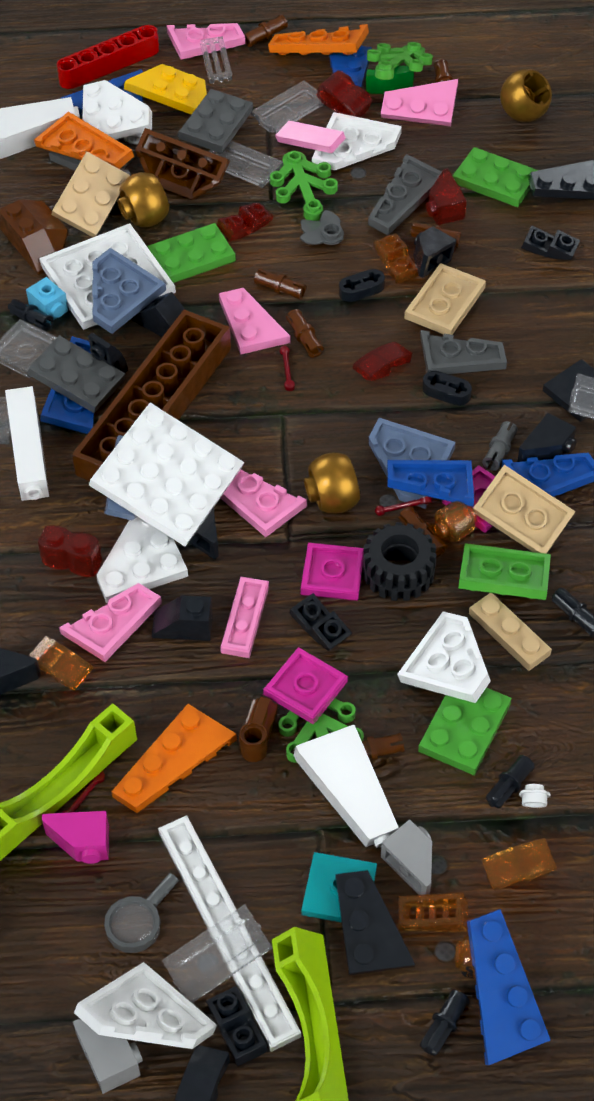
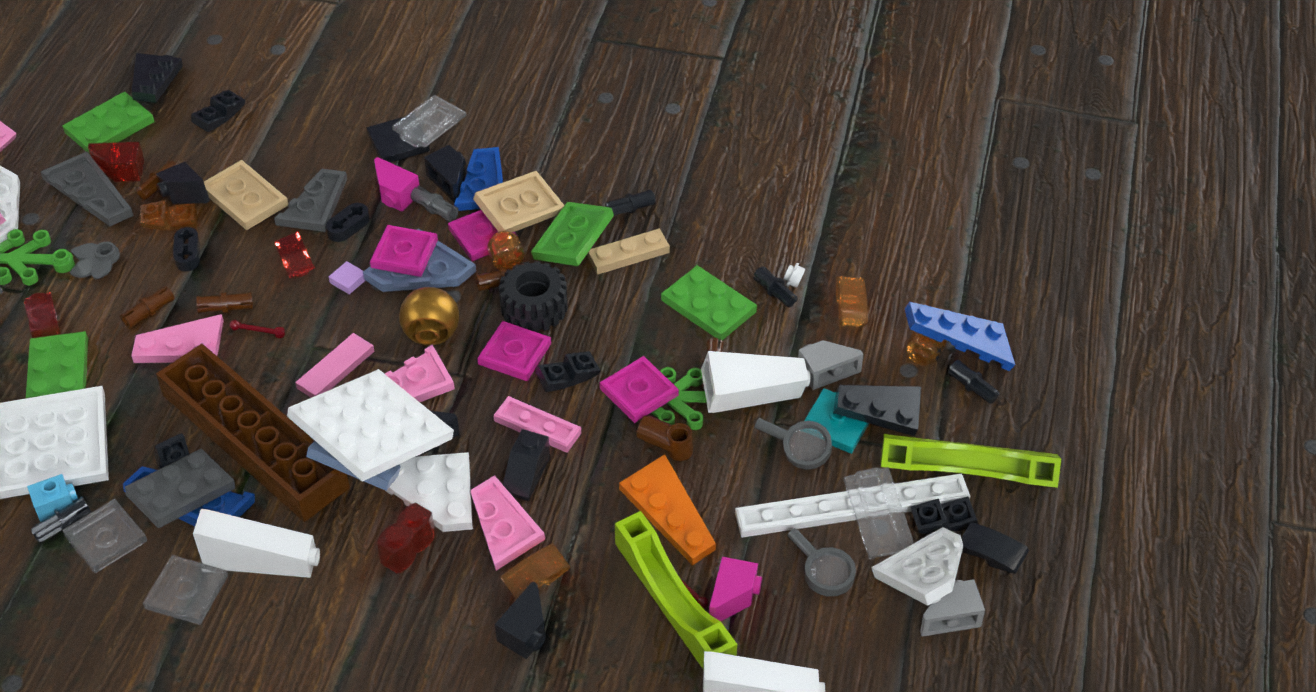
camera: 75 degrees left, 5 degrees down
sand blue plate [92,248,166,334] -> none
black slope [131,292,185,337] -> none
dark red hinge [375,497,432,516] -> none
blue wing [387,460,474,507] -> none
white plate [397,612,491,703] -> none
clear orange slope [398,893,468,932] -> none
pearl gold wheel [500,69,552,122] -> none
none -> bright pink tile [295,333,374,398]
none -> lavender tile [329,261,366,294]
none -> dark pink tile [370,225,438,277]
none -> dark pink slope [374,157,419,212]
none -> piece [755,418,832,470]

